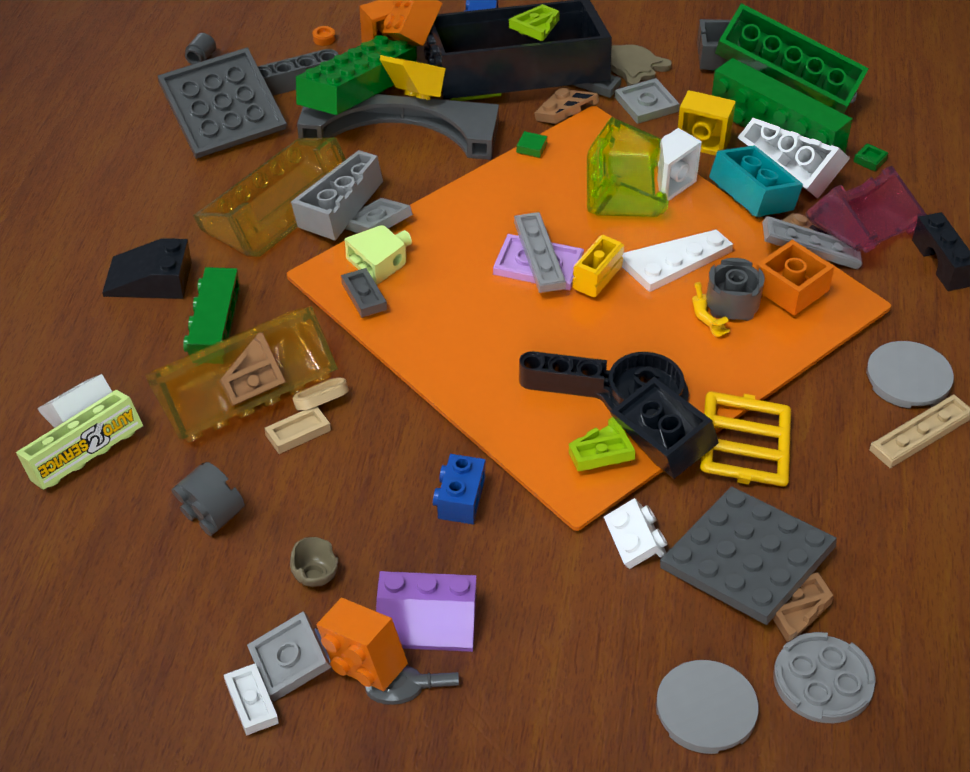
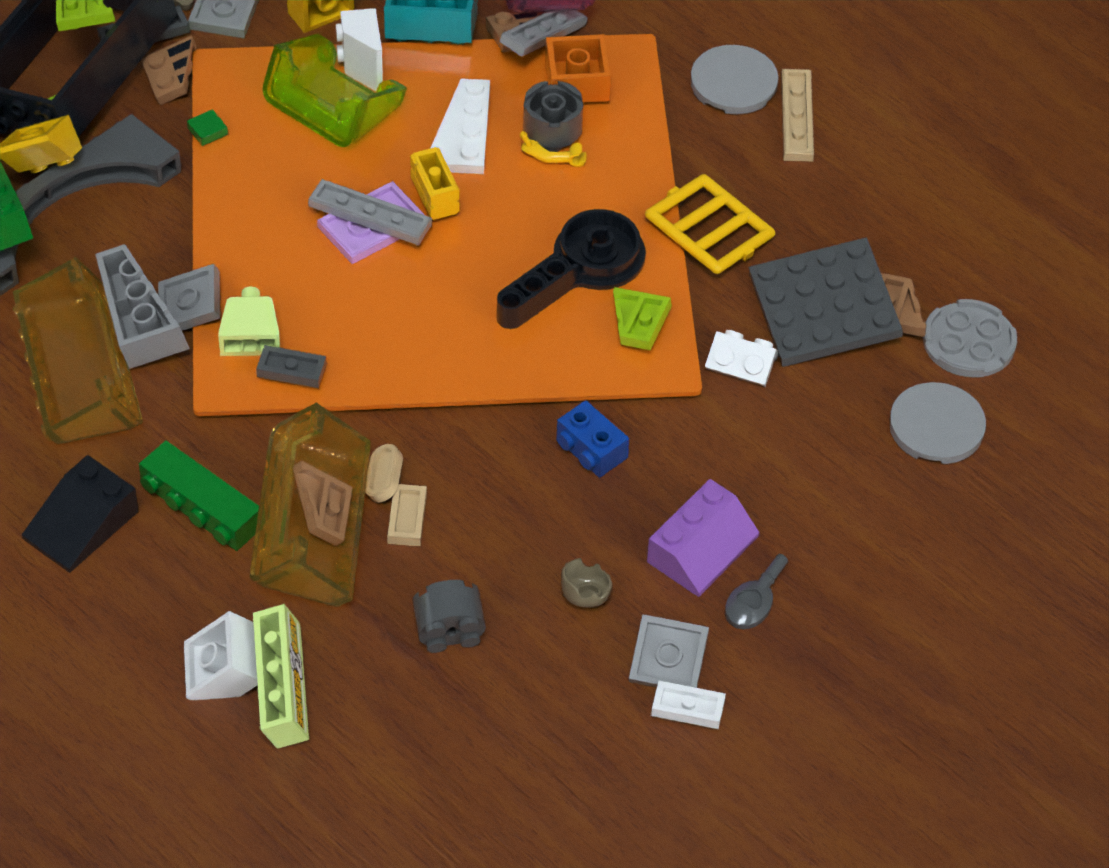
camera: 55 degrees left, 5 degrees up
orange brick [316,597,408,691] -> none
black slope [610,377,719,479] -> none

